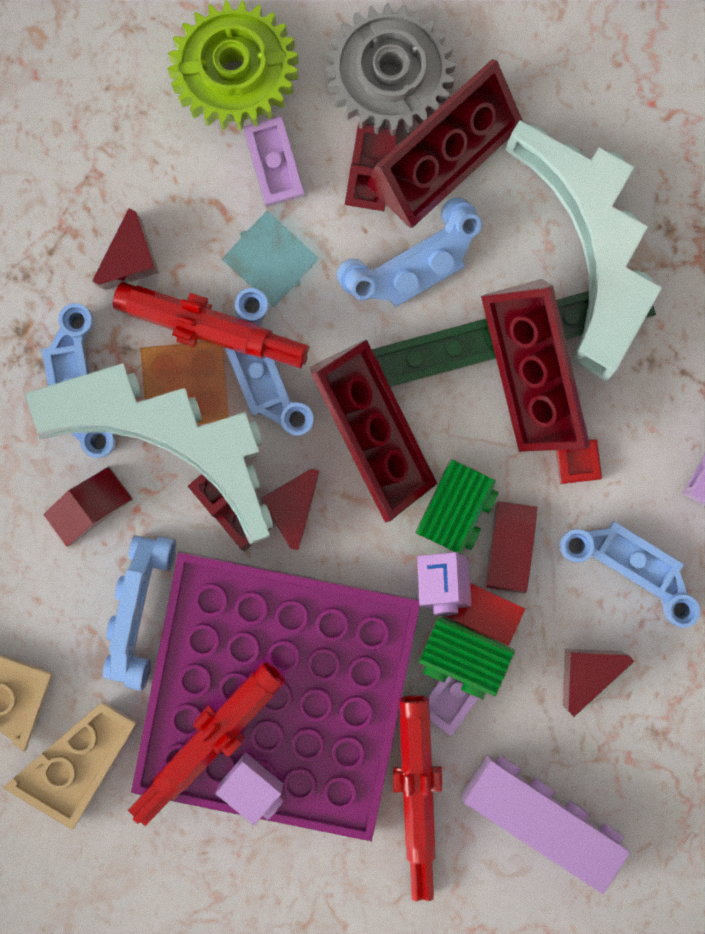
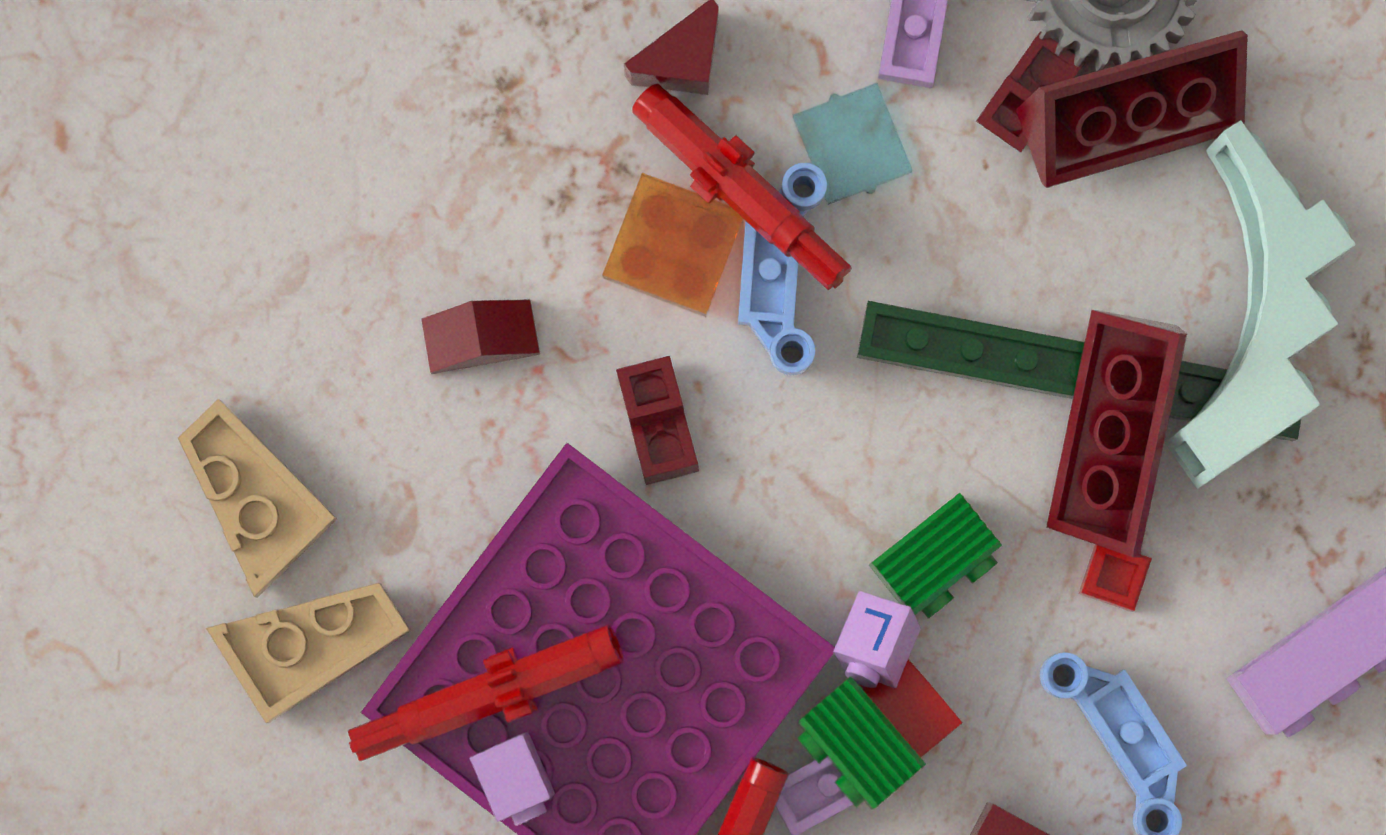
camera: 30 degrees right, 5 degrees down
light aqua arch [25,363,273,545] -> none
light blue plate [41,303,116,458] -> none
light blue plate [103,535,176,691] -> none
dark red slope [261,469,320,550] -> none
dark red slope [309,339,437,522] -> none
light blue plate [337,197,482,307] -> none
dark red slope [486,501,538,593] -> none

